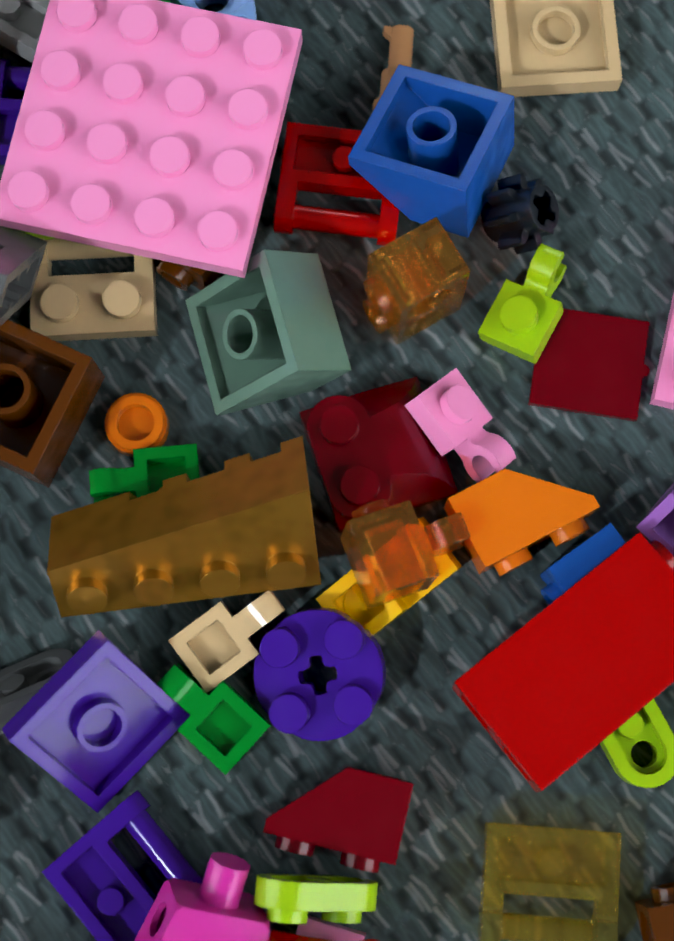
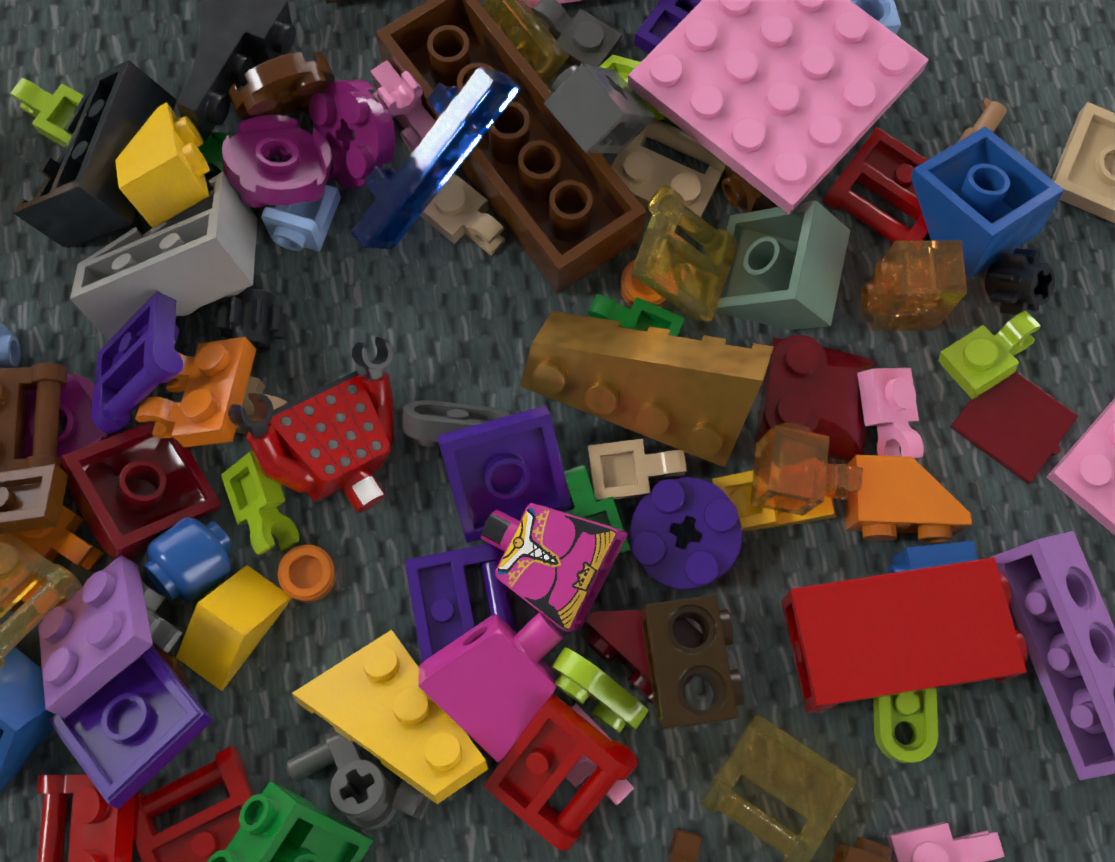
camera: 25 degrees right, 5 degrees down
none -> torso [481,503,628,632]
none -> clear yellow plate [630,185,738,321]
none -> dark brown brick [640,595,744,731]

